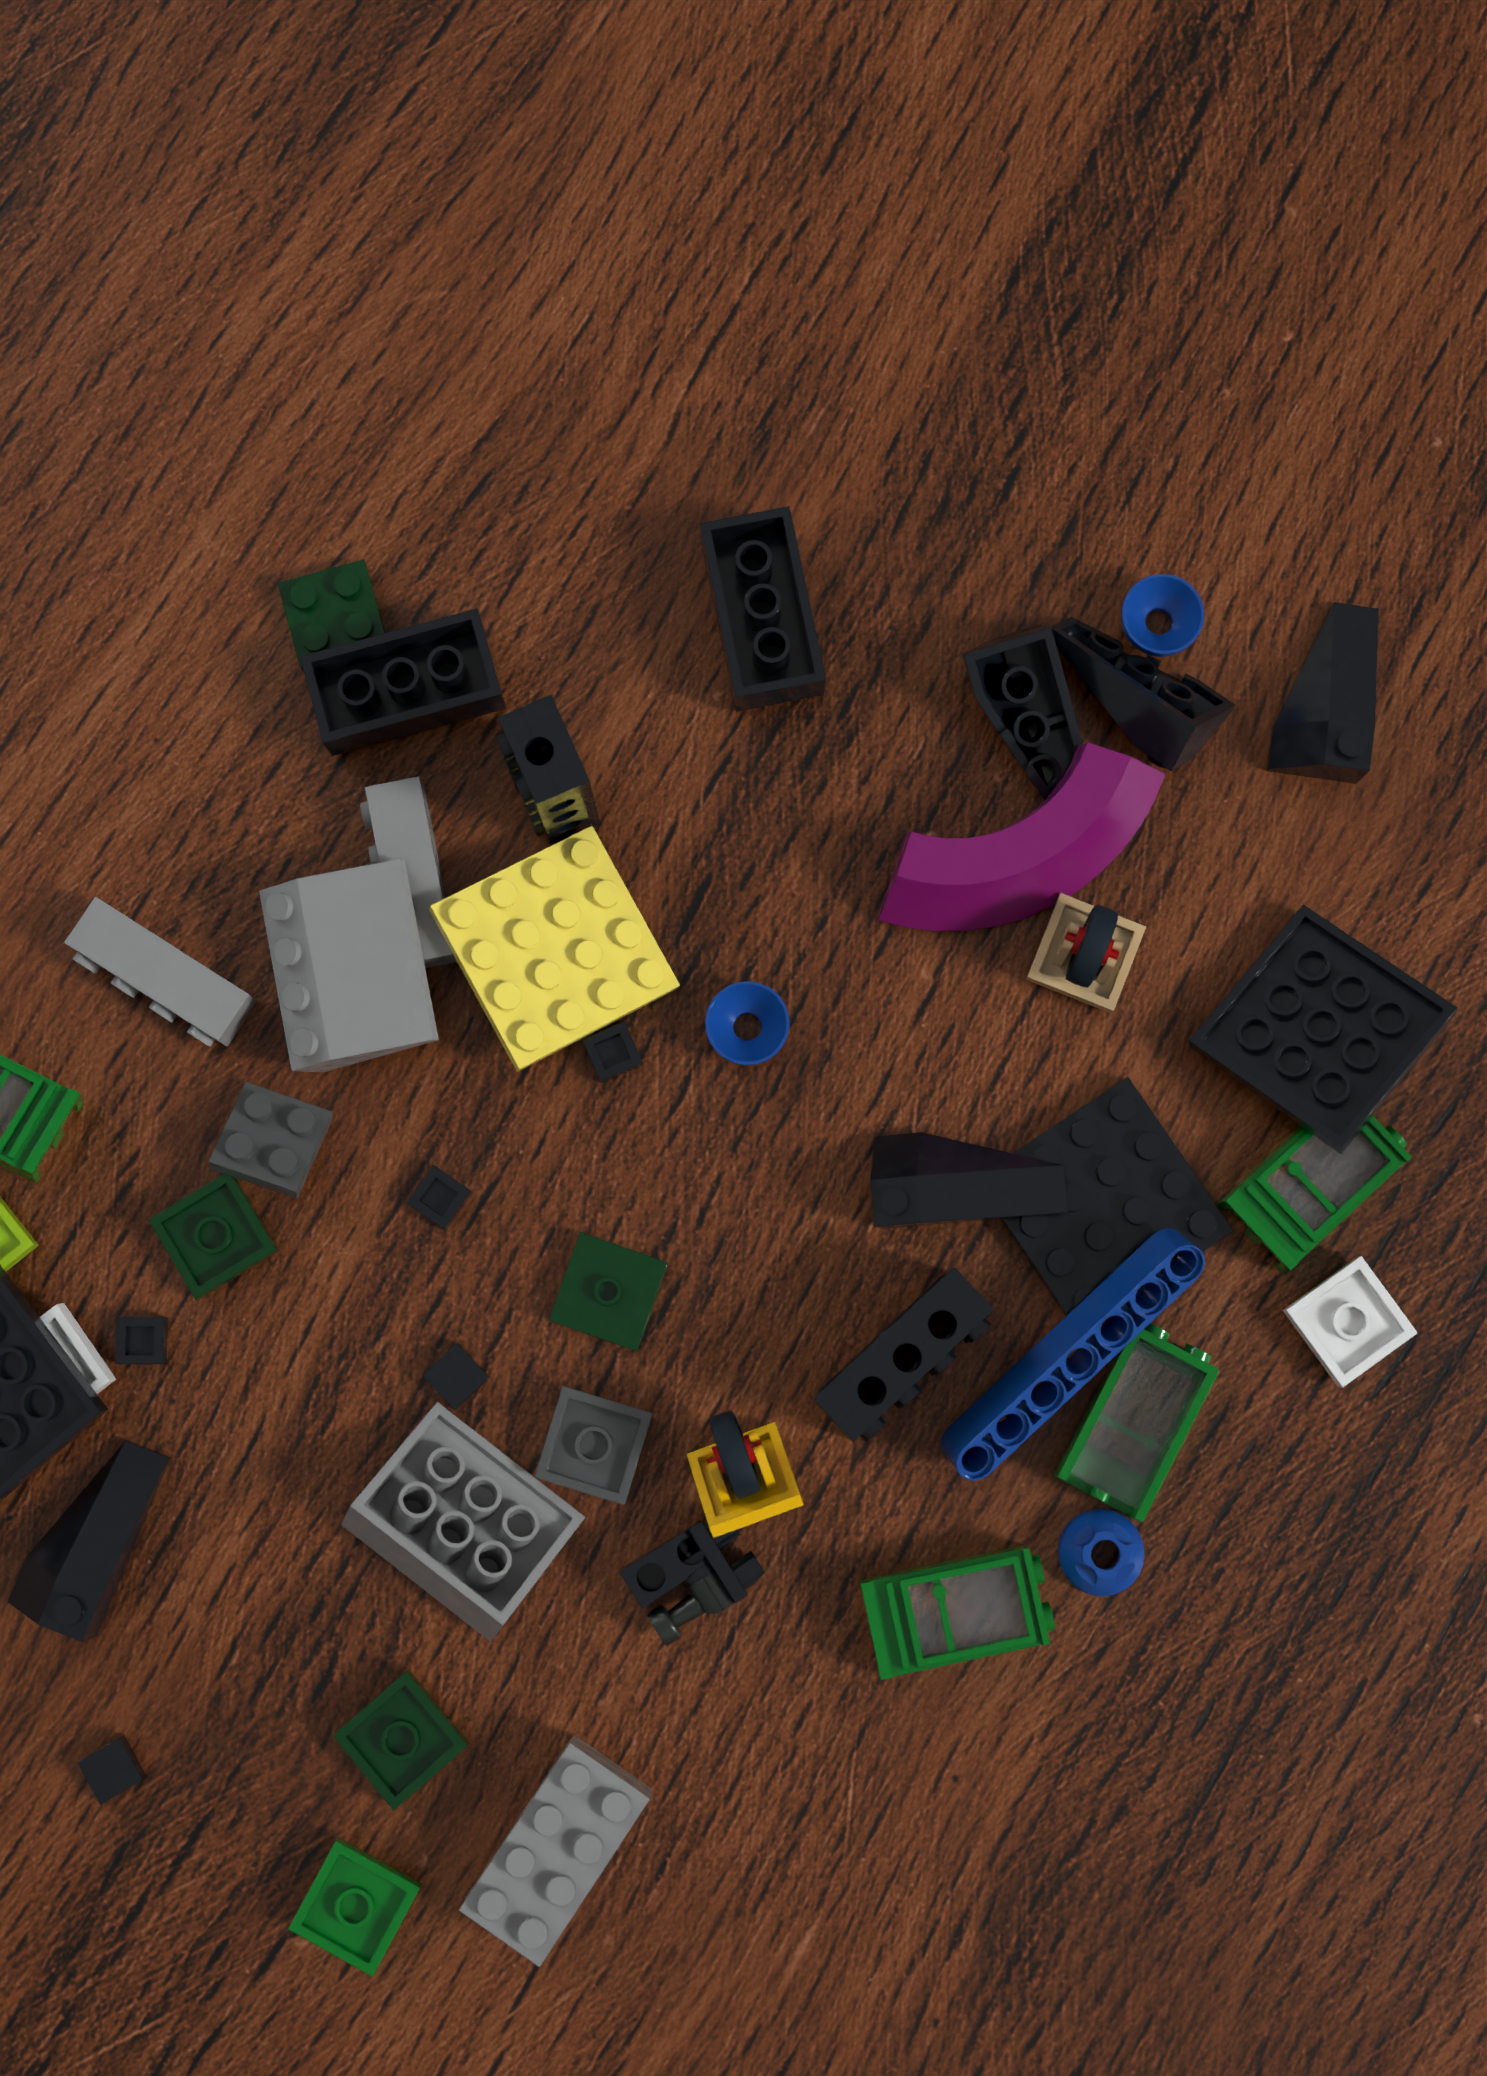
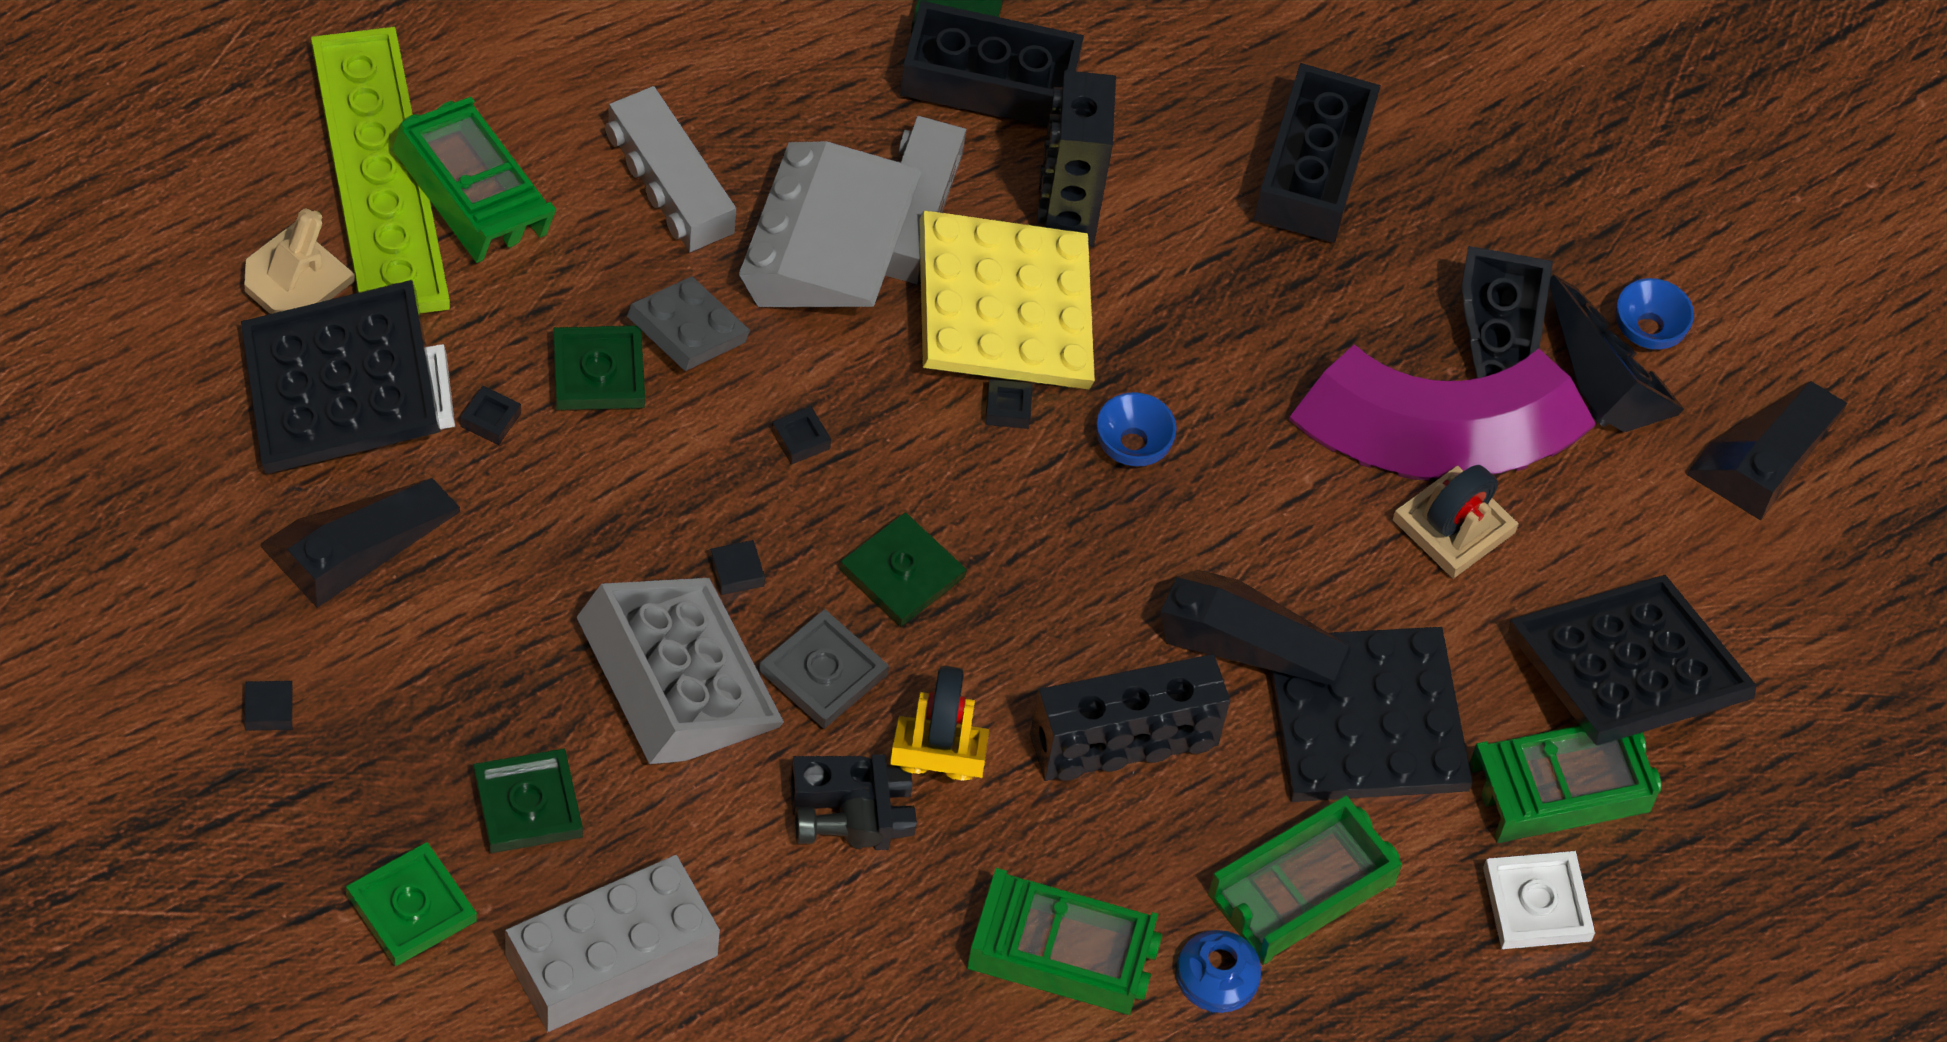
camera: 20 degrees right, 25 degrees down
blue beam [940,1228,1205,1481] -> none

